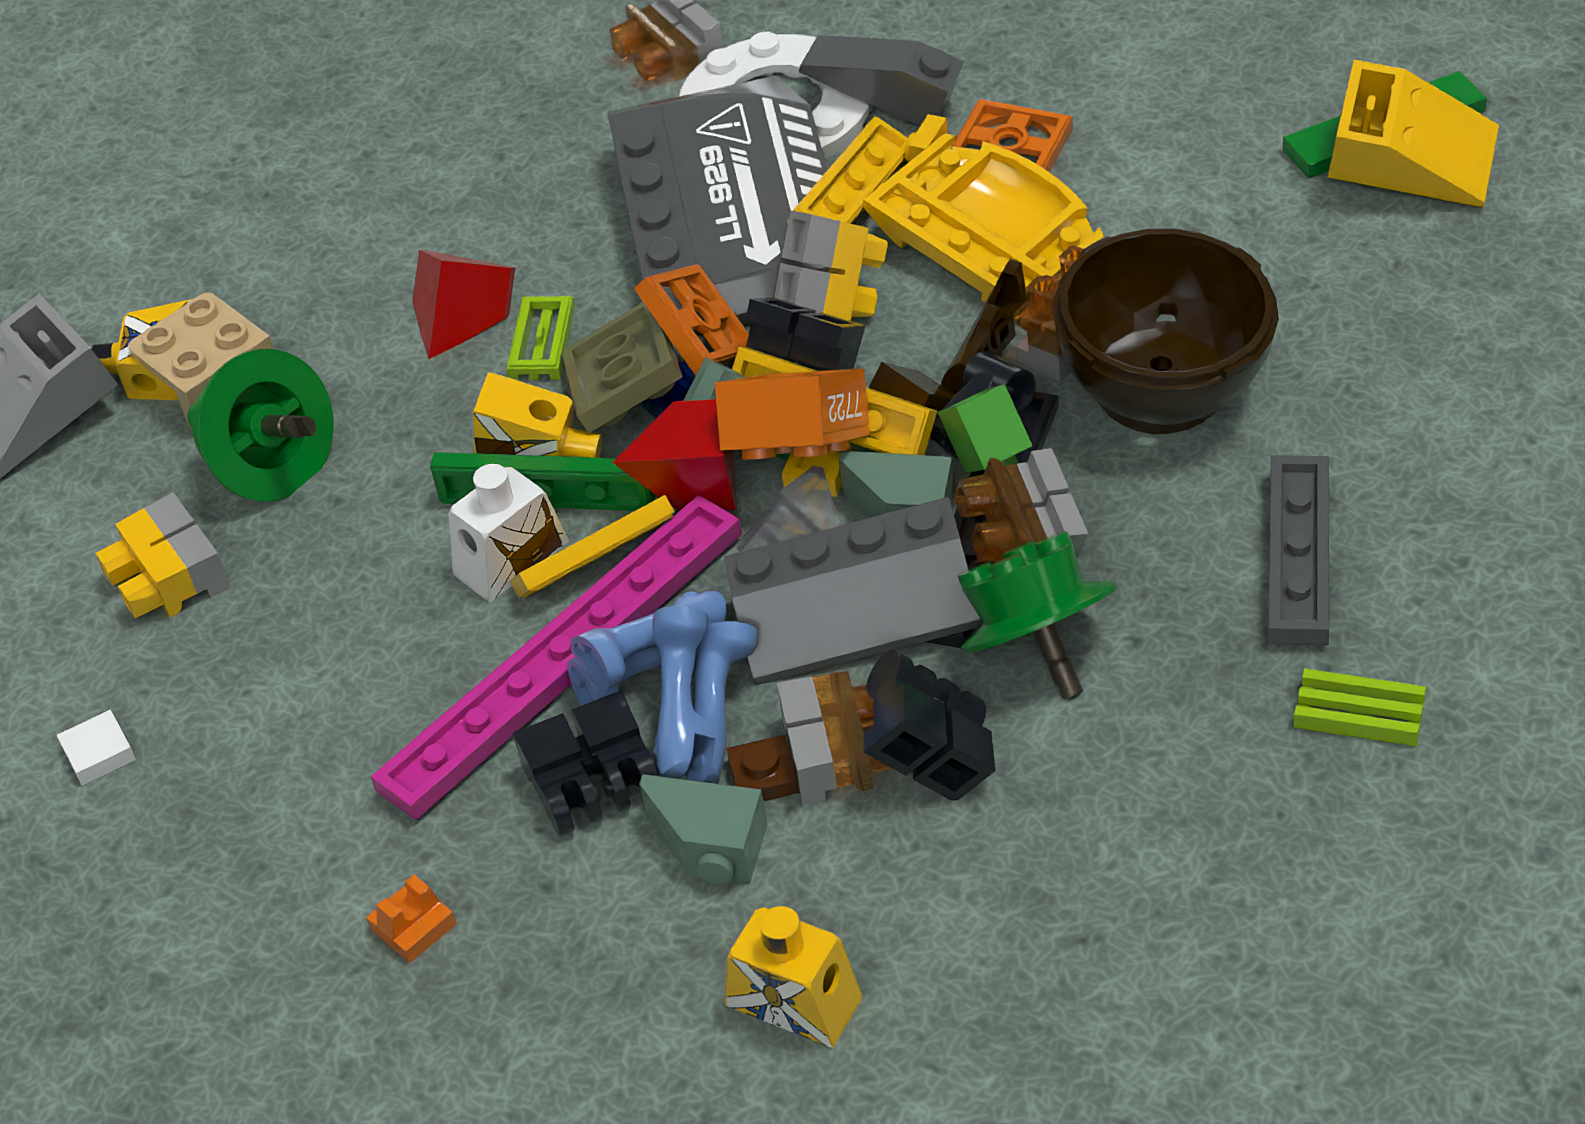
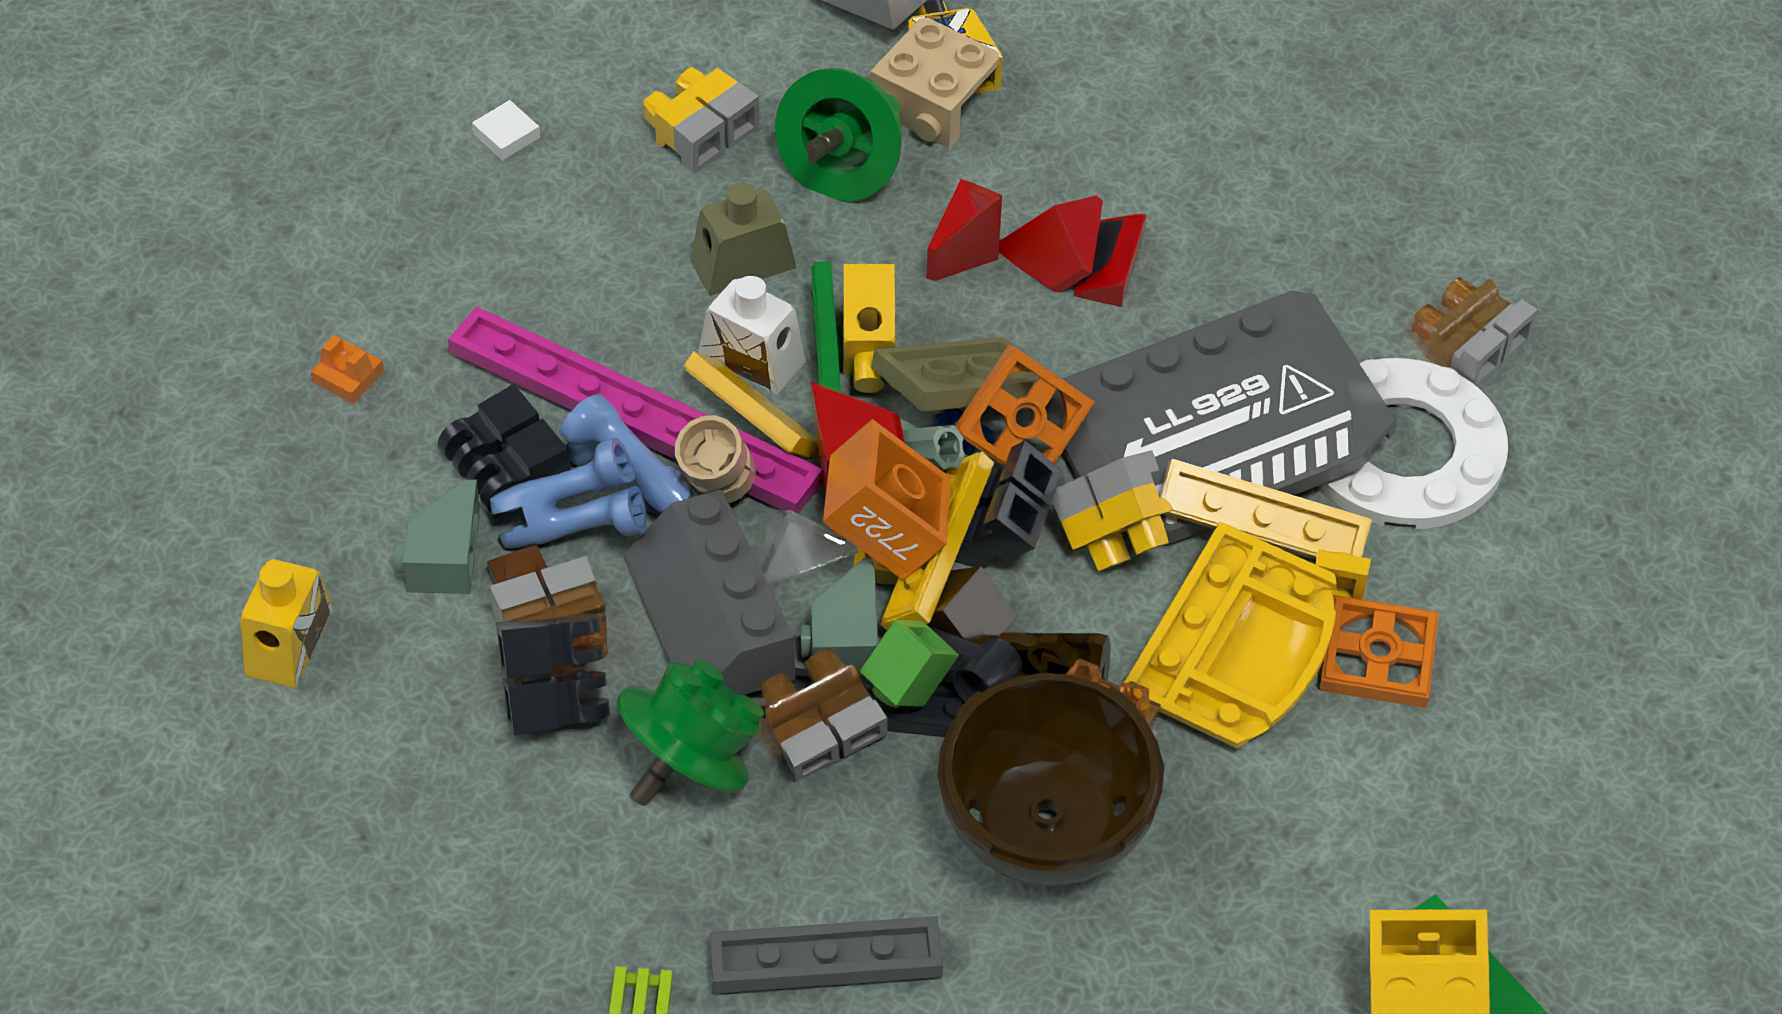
camera: 70 degrees right, 5 degrees up
lime tile [506,296,575,380] -> none
dark grey slope [798,35,964,127] -> none
none -> tan wheel [675,415,756,503]
none -> olive torso [691,183,796,296]
none -> red slope [926,179,1002,281]
none -> red slope [1073,214,1147,307]

